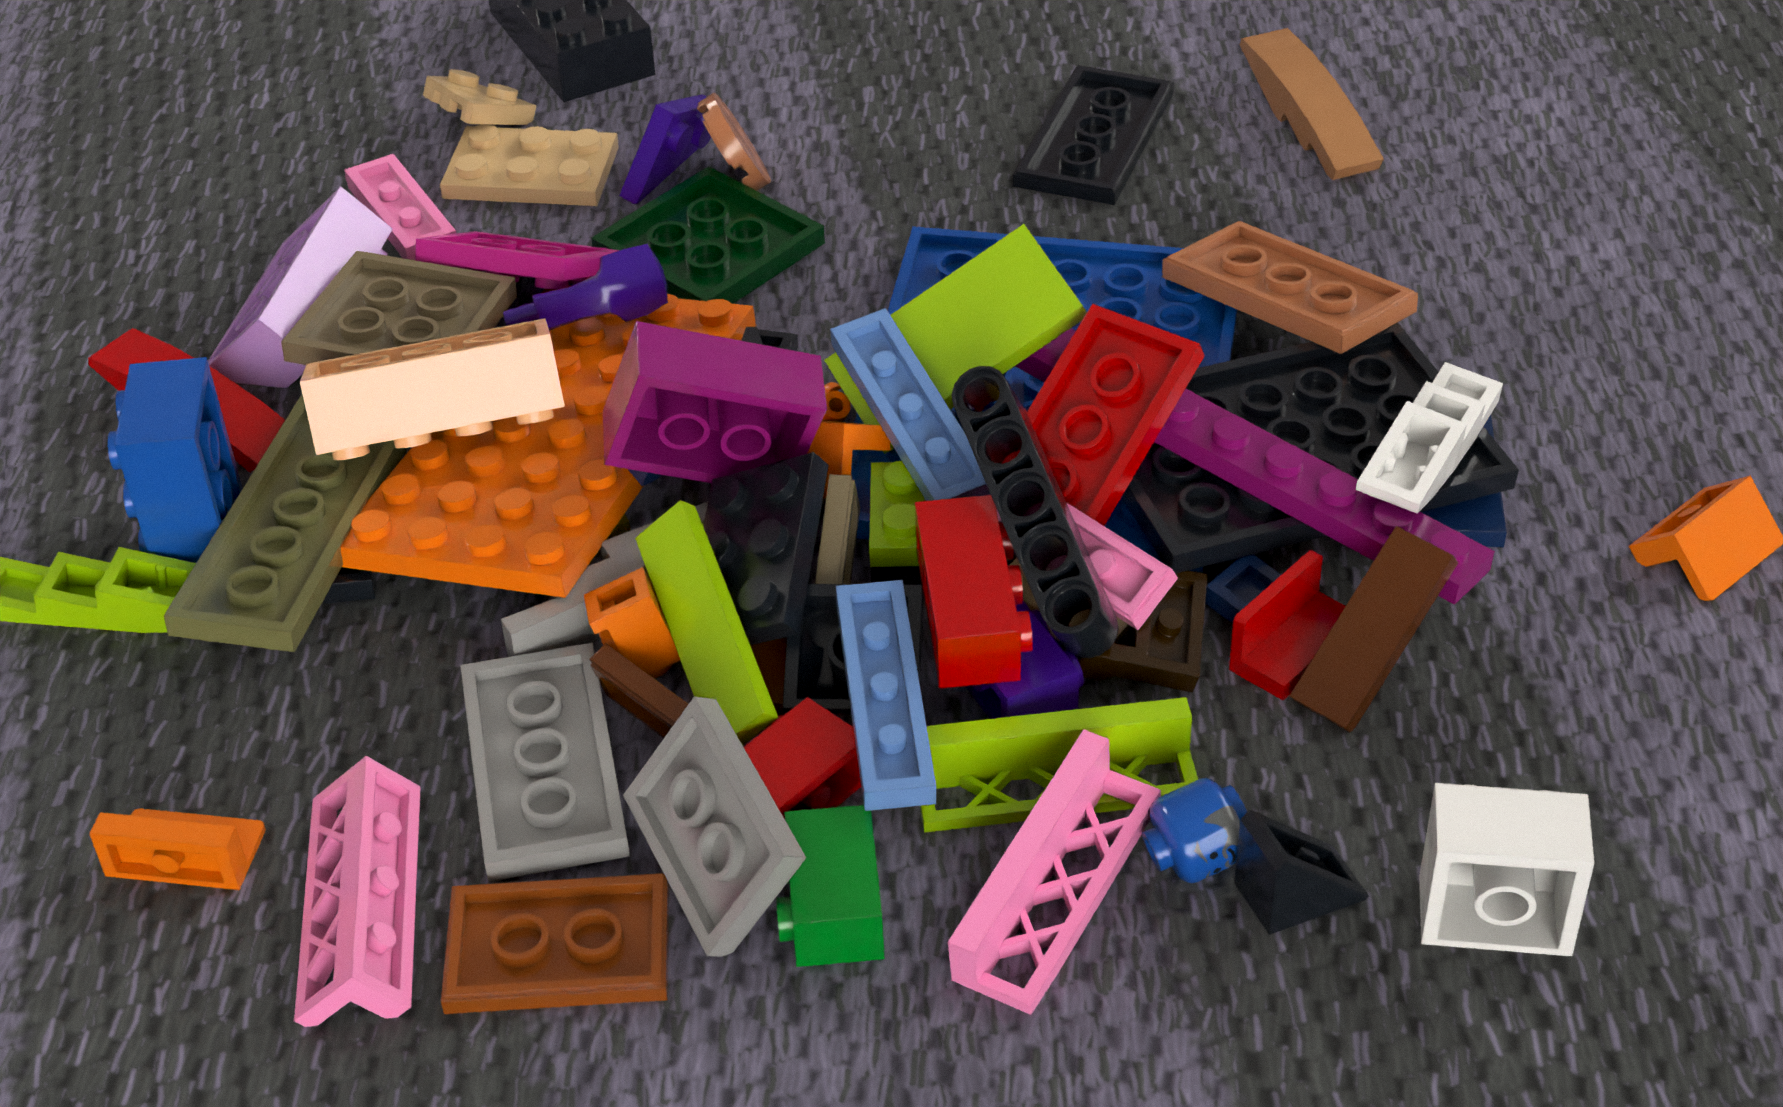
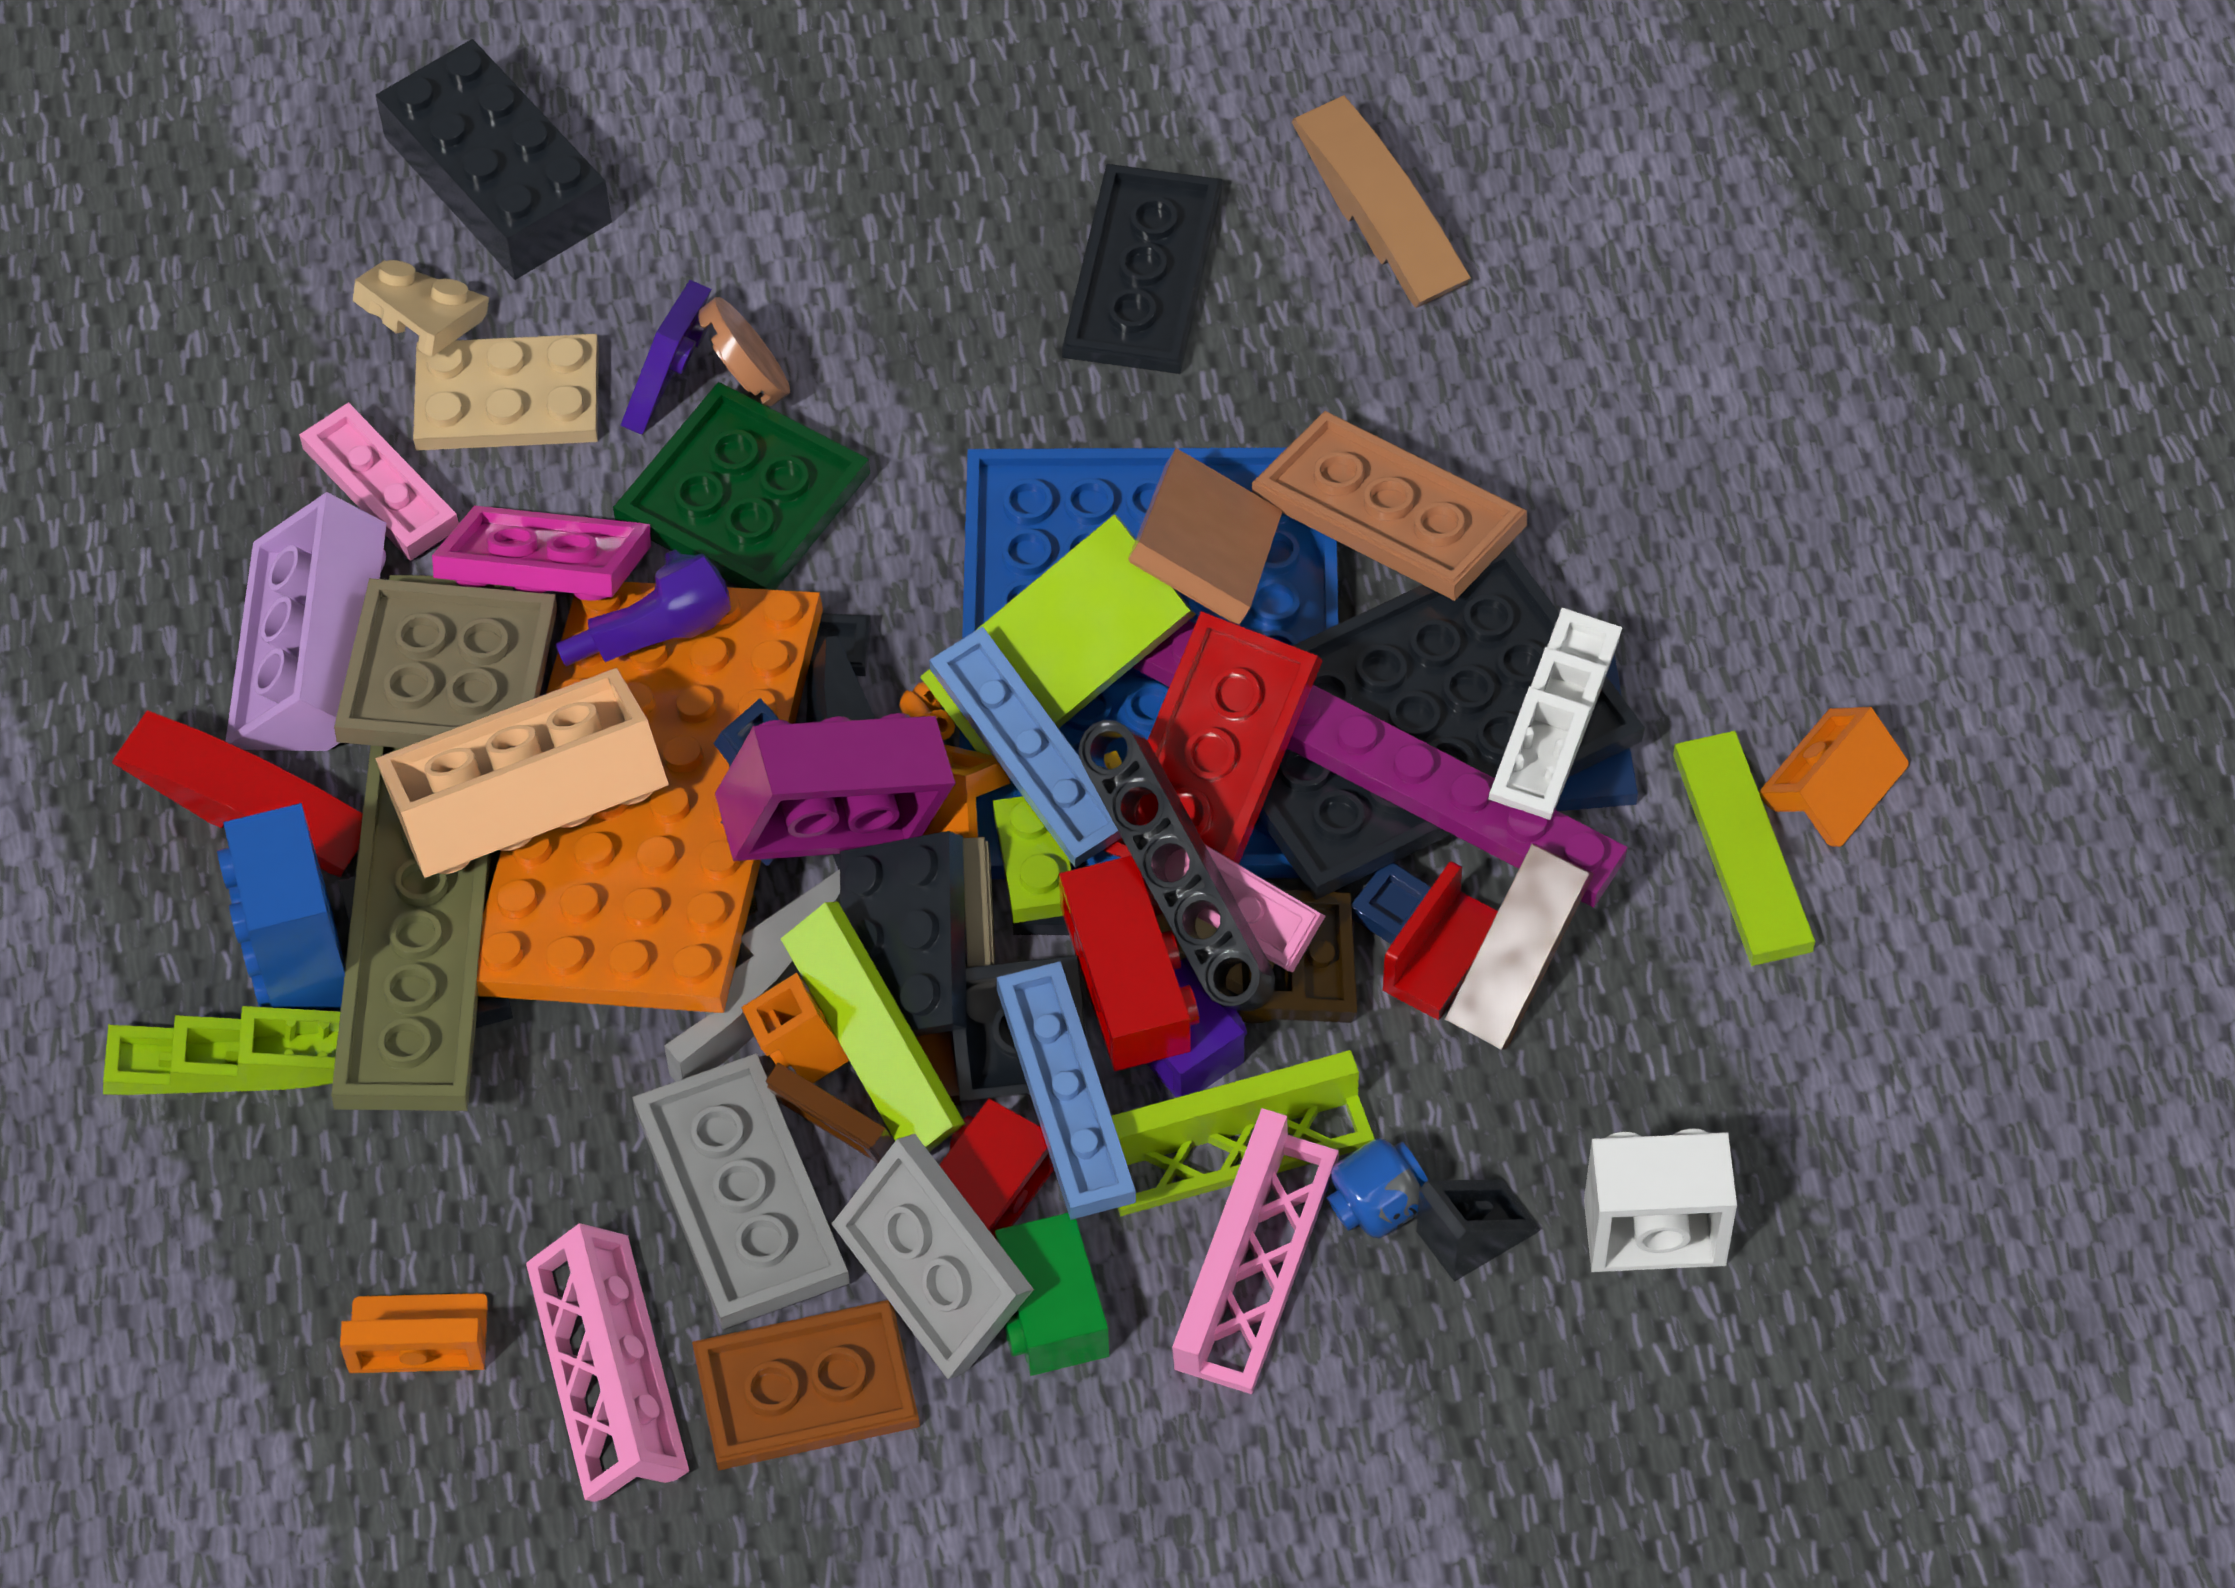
camera: 10 degrees left, 15 degrees up
none -> nougat tile [1128,448,1283,624]
none -> lime tile [1673,731,1815,966]

